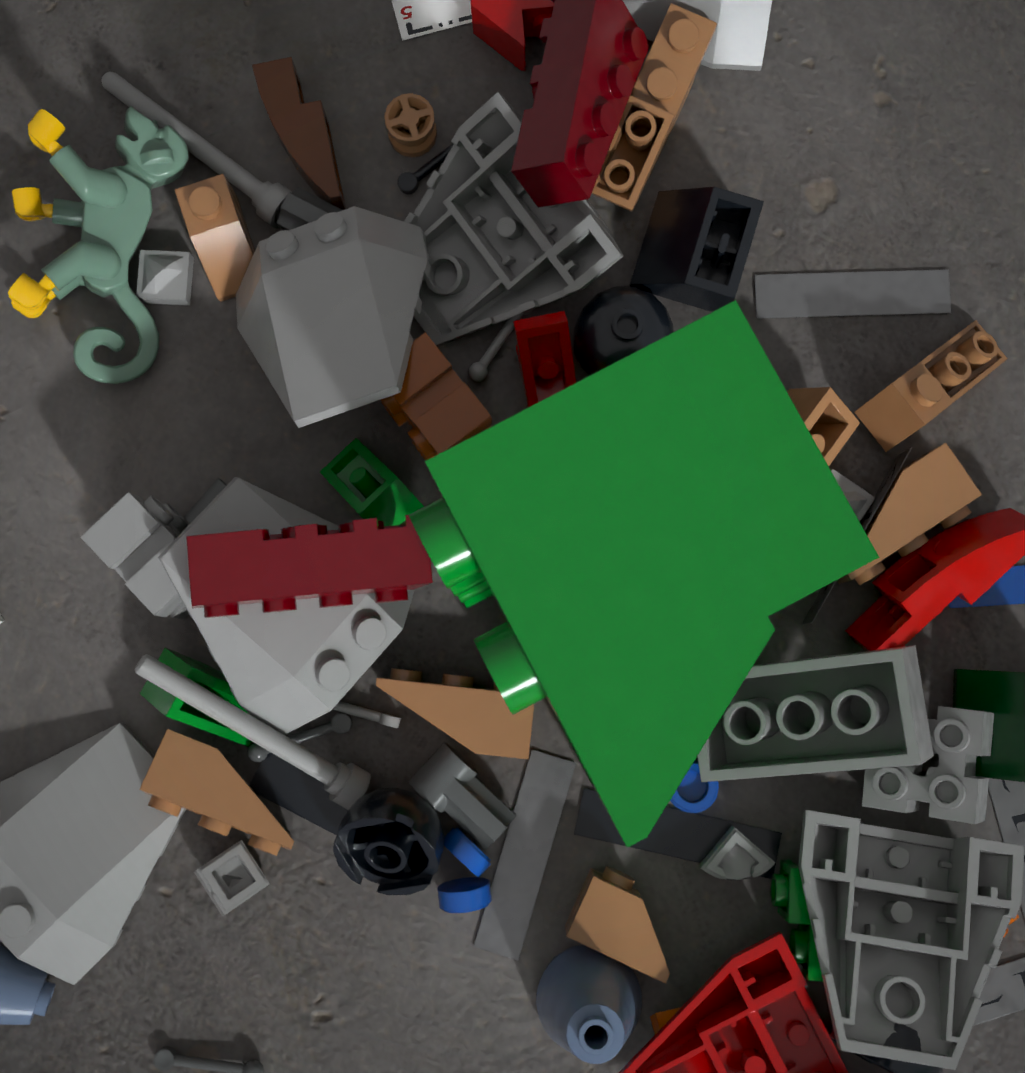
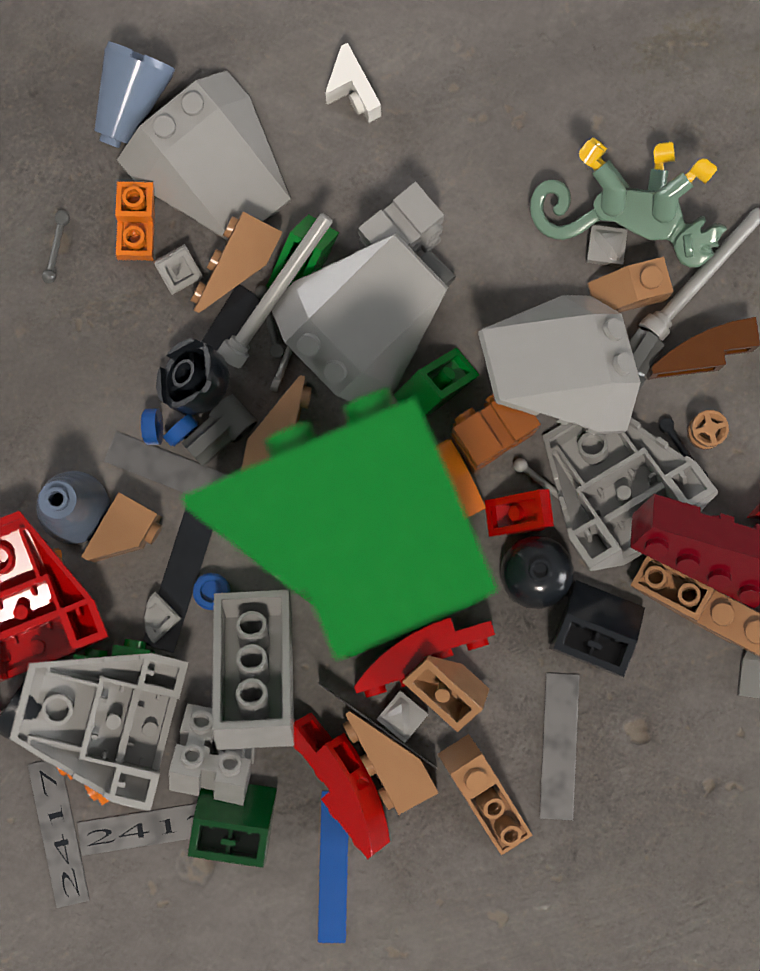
camera: 90 degrees right, 0 degrees up
dark red wedge [186,515,433,618] -> none
none -> orange slope [115,182,155,261]

